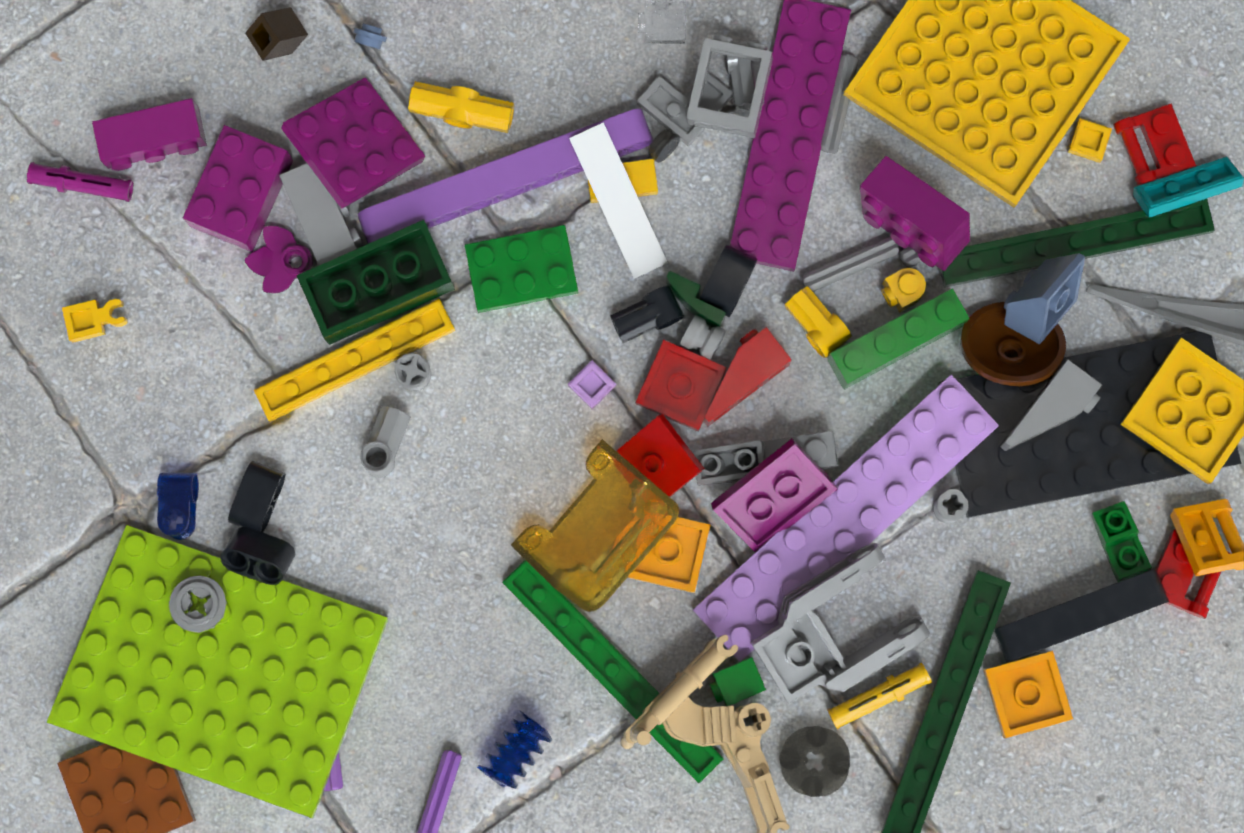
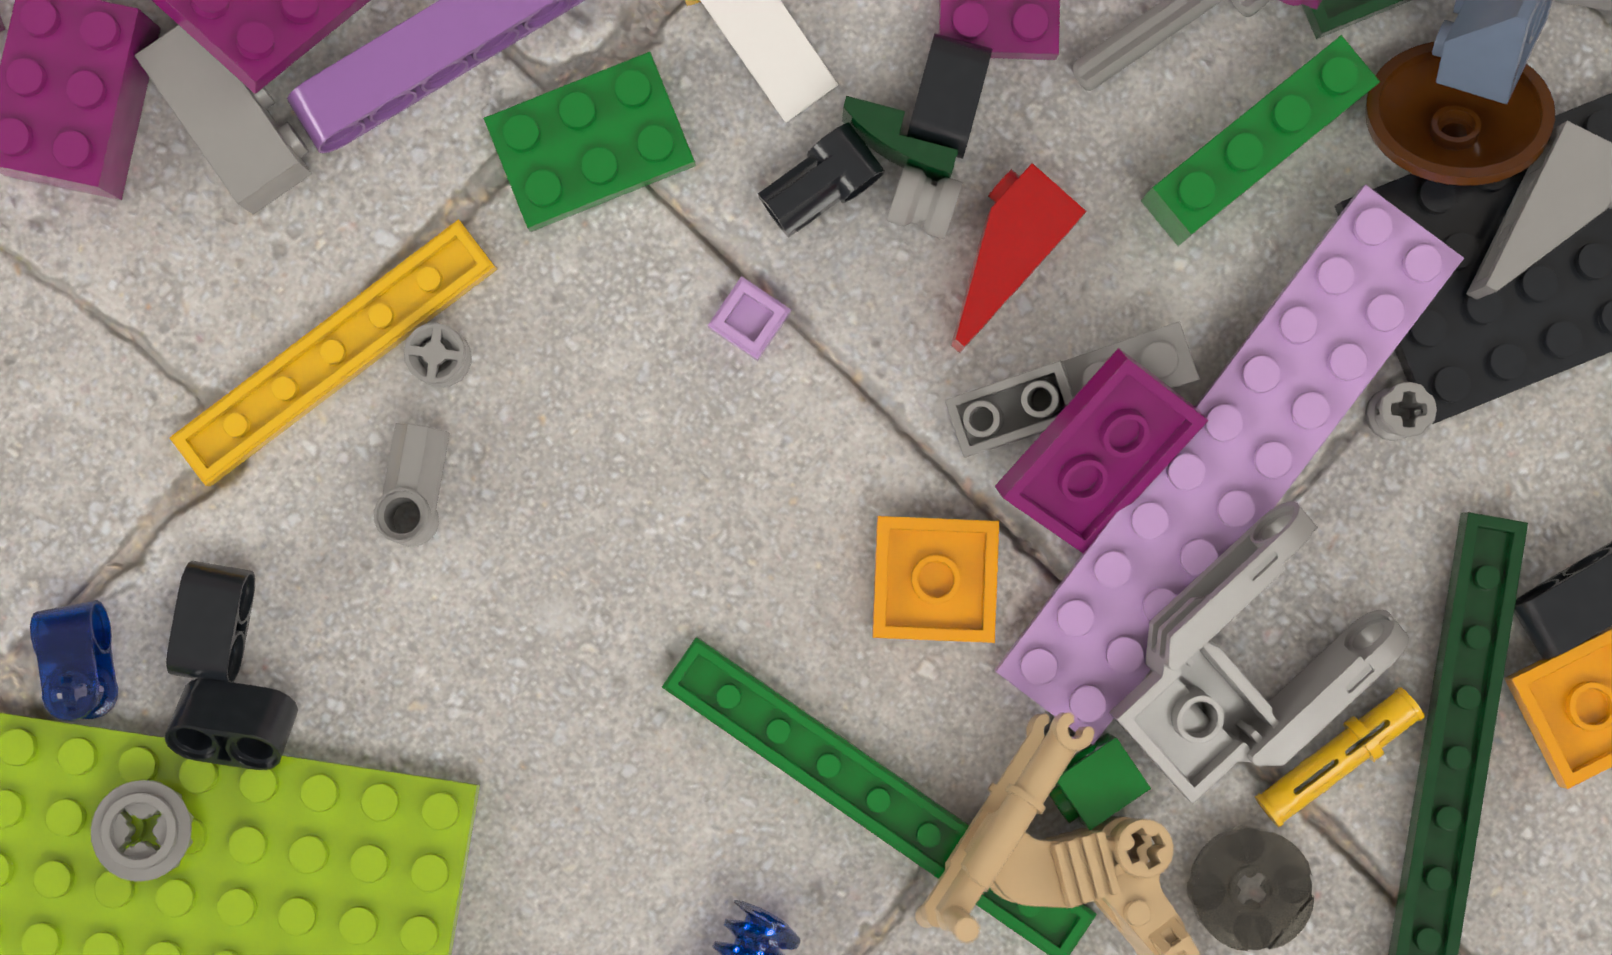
camera: 20 degrees left, 5 degrees up
magenta plate [245,226,313,294] -> none
dark green brick [296,220,455,345] -> none
clear yellow windscreen [511,439,679,612] -> none
red plate [610,414,705,511] -> none
red plate [635,340,727,432] -> none
yellow piece [784,286,852,358] -> none
yellow plate [881,268,926,313] -> none

